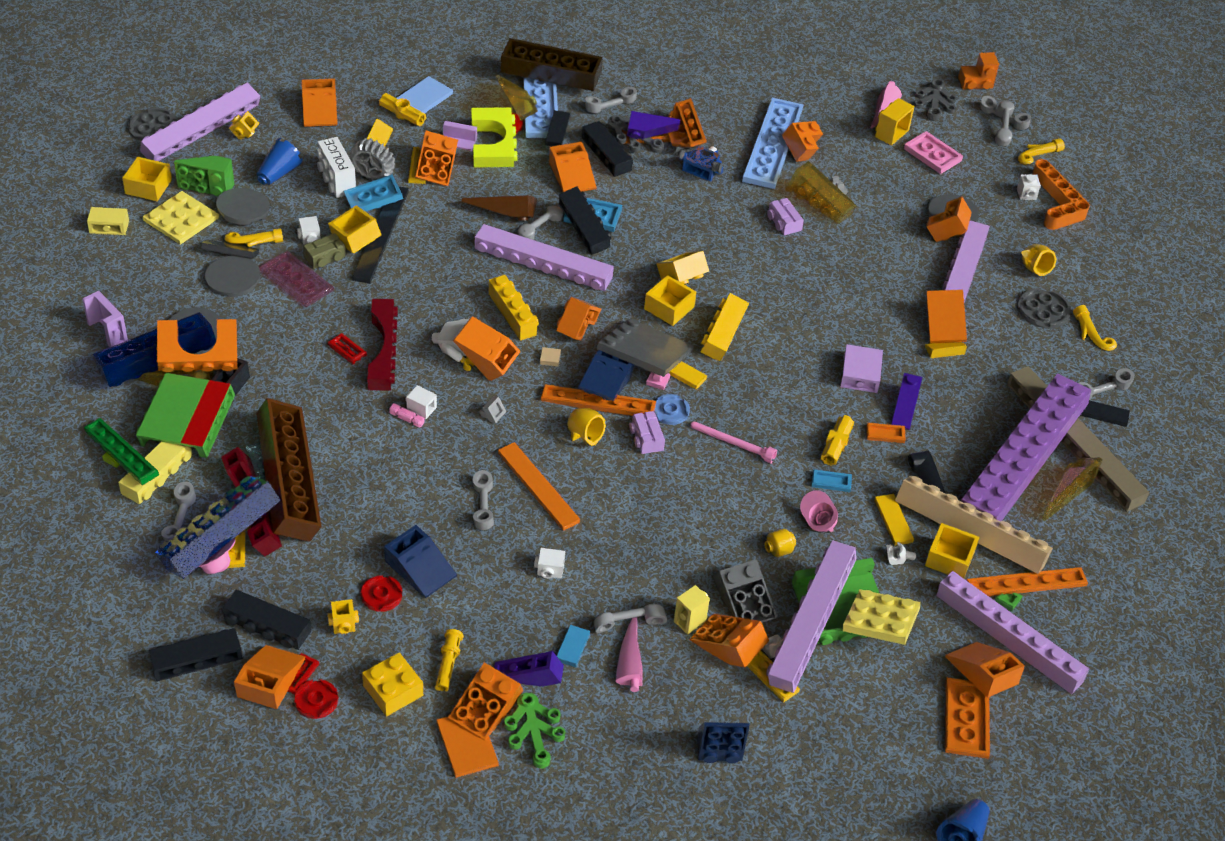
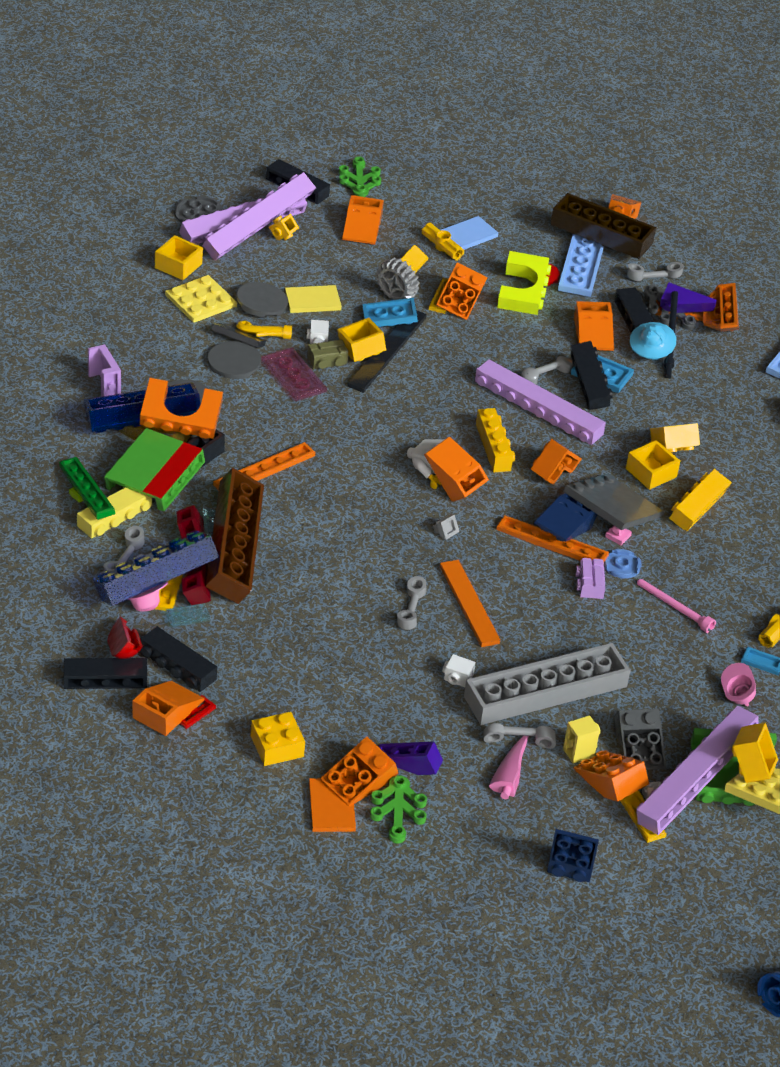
camera: 15 degrees right, 5 degrees down
light yellow brick [87,207,129,235] -> none
bright green slope [174,156,234,196] -> none
blue cone [257,138,303,185] -> none
red tile [294,679,339,719] -> none
white brick [316,137,356,198] -> none
red tile [328,333,367,364] -> none
yellow brick [328,599,359,634] -> none
red tile [361,575,402,612] -> none
dark red arch [367,299,398,391] -> none
dark blue slope [384,525,457,598] -> none
bright pink axle [389,403,425,427] -> none
white brick [406,385,437,419] -> none
yellow pin [435,629,464,692] -> none
lavender panel [443,121,477,151] -> none
reddish brown wedge [461,195,537,221] -> none
clear yellow wedge [495,75,538,120] -> none
tan tile [540,347,561,366] -> none
black tile [545,110,571,147] -> none
dark azure tile [557,625,590,667] -> none
yellow piece [567,408,606,446] -> none
yellow tile [669,361,707,389] -> none
torso [673,146,723,182] -> none
yellow head [765,529,796,557] -> none
none -> red brick [107,616,143,659]
none -> clear light blue tile [166,603,210,628]
none -> lavender brick [202,172,316,260]
none -> orange tile [213,442,316,491]
none -> black brick [266,159,330,205]
none -> light yellow tile [285,285,342,313]
none -> bright green plant [339,157,381,197]
none -> light grey brick [464,643,631,725]
none -> orange torso [608,194,641,219]
none -> medium azure helmet [630,322,676,360]
none -> black bar [664,291,678,379]
none -> yellow piece [732,722,778,783]

